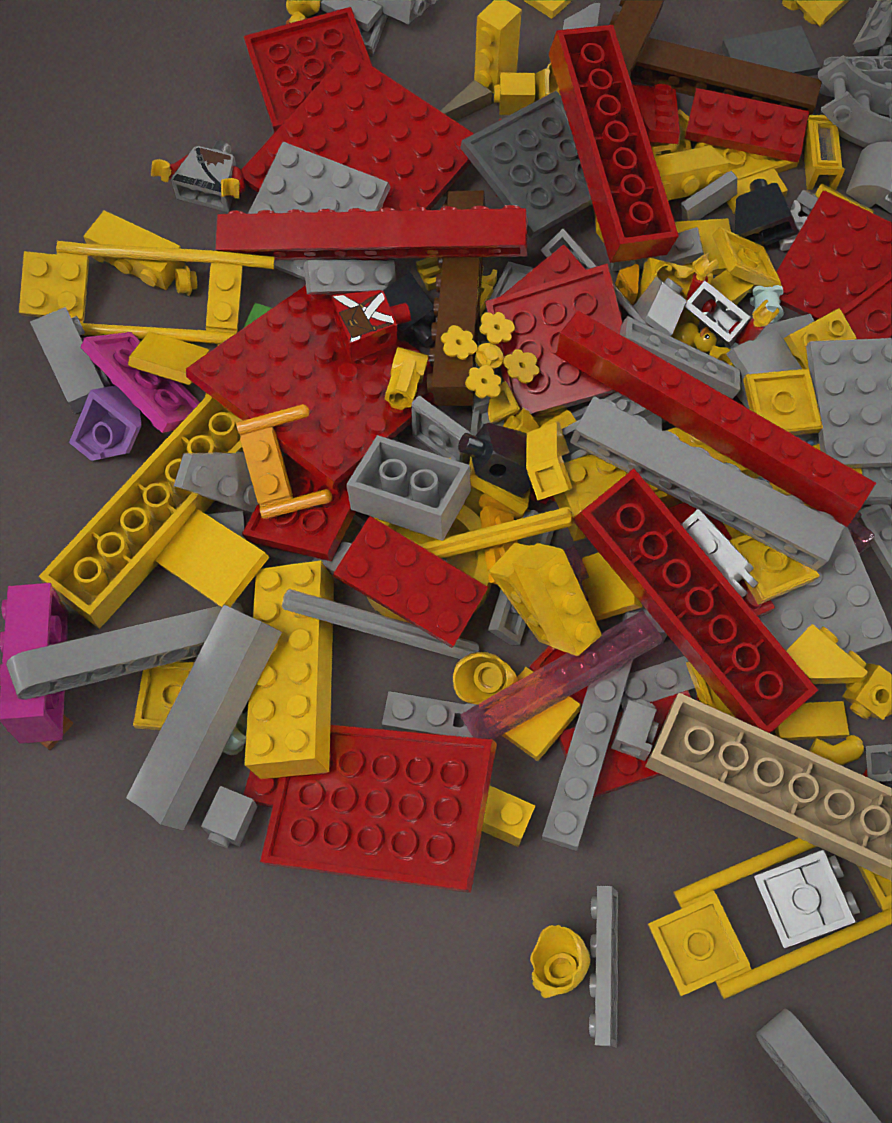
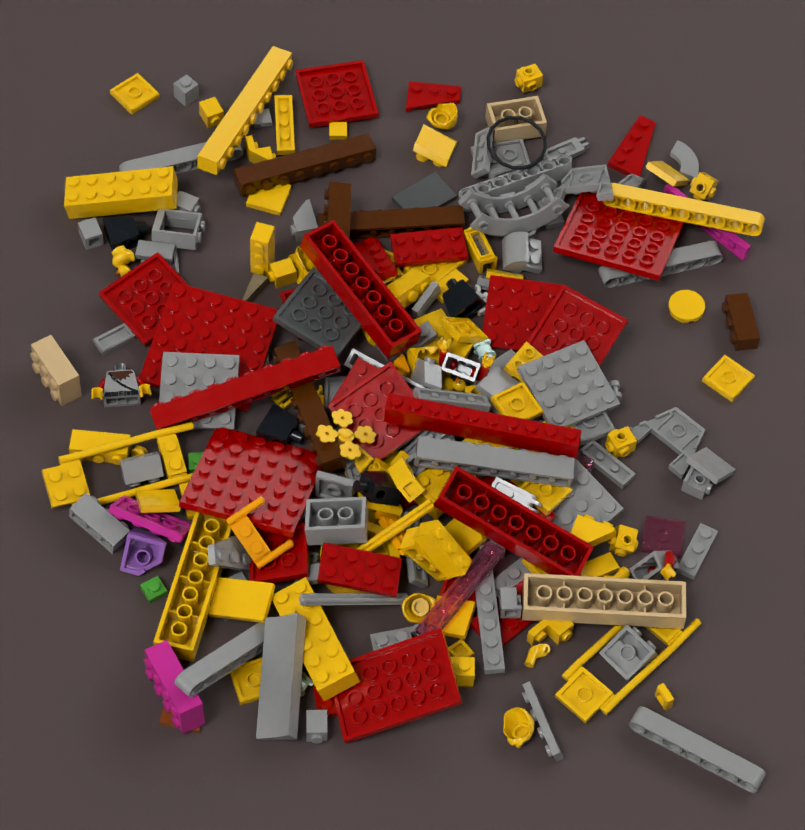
camera: 25 degrees left, 10 degrees down
light grey plate [304,260,396,294] -> none
red torso [332,290,411,362] -> none
yellow piece [384,347,429,410] -> none
none -> tan brick [30,335,82,406]
none -> light grey tile [93,323,135,356]
none -> light grey brick [119,451,164,487]
none -> bright green plate [140,576,168,603]
none -> yellow tile [448,639,474,657]
none -> yellow arm [524,643,551,668]
none -> yellow slope [527,620,574,646]
none -> yellow tile [655,683,674,711]

